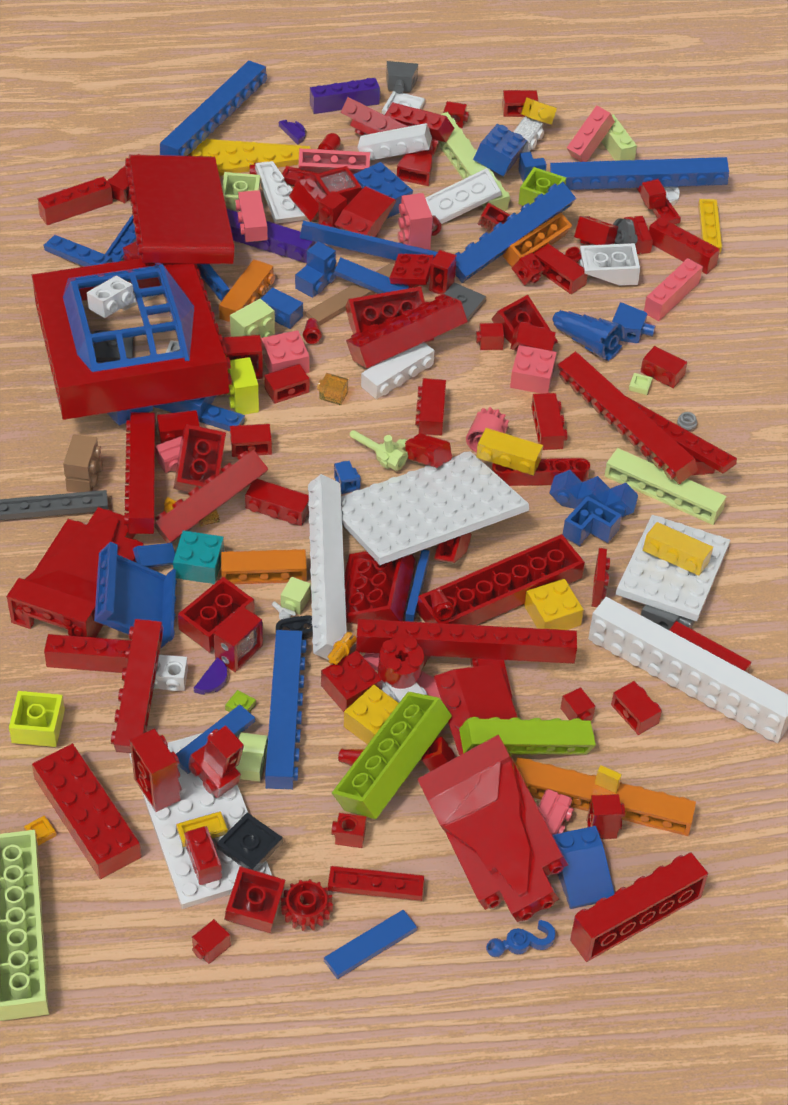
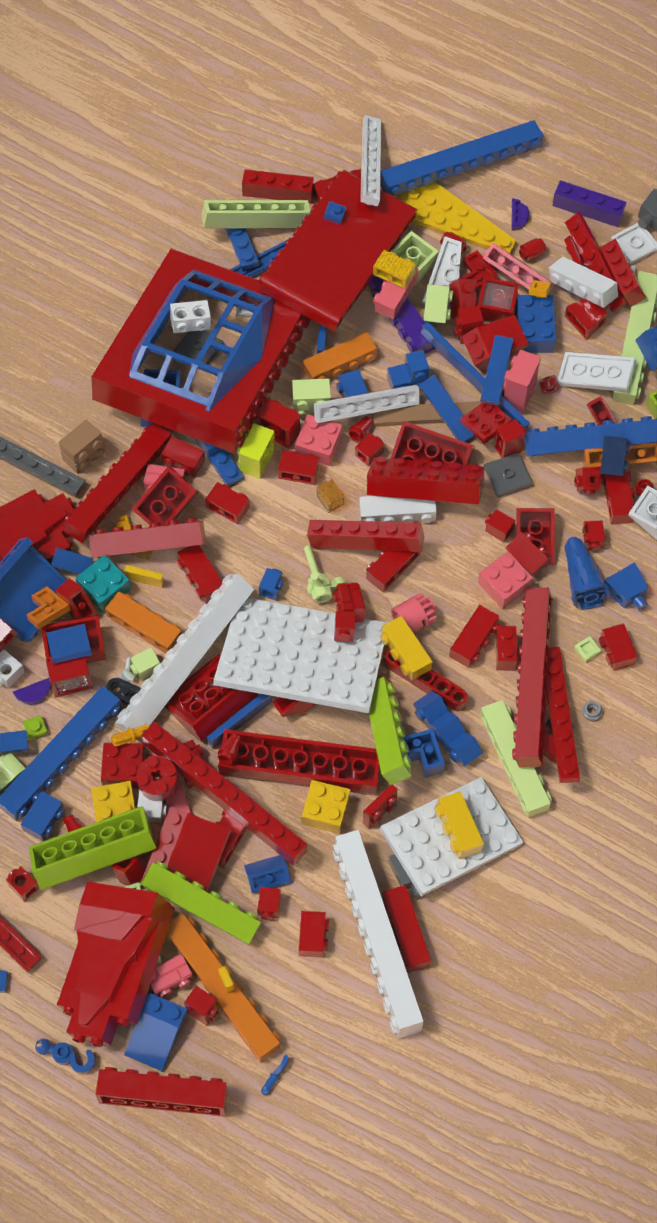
camera: 40 degrees right, 15 degrees up
none -> blue brick [20,791,65,841]
none -> orange plate [26,586,70,629]
none -> blue tile [47,624,92,664]
none -> red brick [55,578,97,619]
none -> yellow tile [125,565,164,588]
none -> yellowish green brick [201,200,310,228]
none -> blue panel [244,855,291,893]
none -> blue piece [261,1055,289,1095]
none -> red brick [307,519,425,552]
none -> white plate [314,385,419,423]
none -> blue plate [323,201,346,224]
none -> red brick [334,611,355,642]
none -> red brick [355,433,384,467]
none -> white plate [361,115,381,206]
none -> lime brick [369,676,412,785]
none -> yellow brick [373,250,416,289]
none -> yellowish green brick [424,284,453,323]
none -> blue tile [480,335,513,405]
none -> red brick [495,626,517,671]
none -> light orange plate [529,280,551,298]
none -> red brick [582,520,605,551]
none -> dark blue brick [600,436,630,476]

